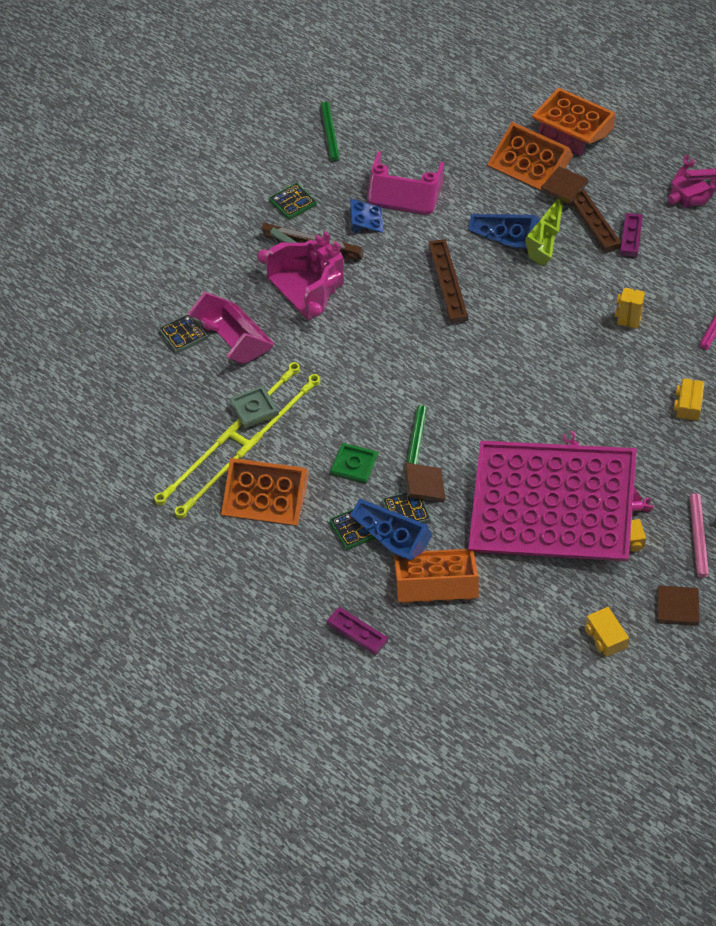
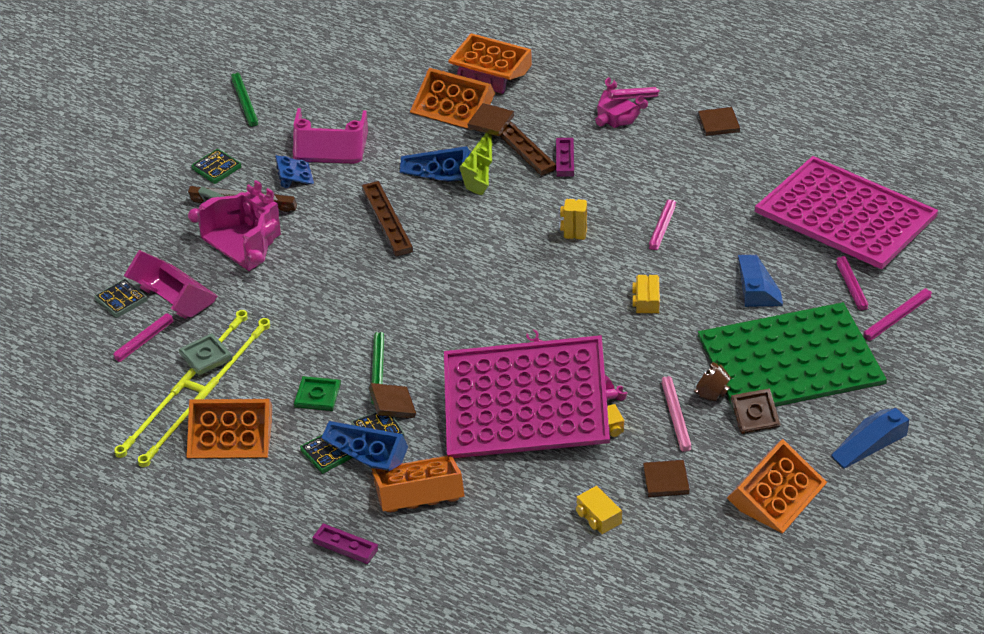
camera: 10 degrees left, 10 degrees down
none -> dark pink axle [113,313,173,362]

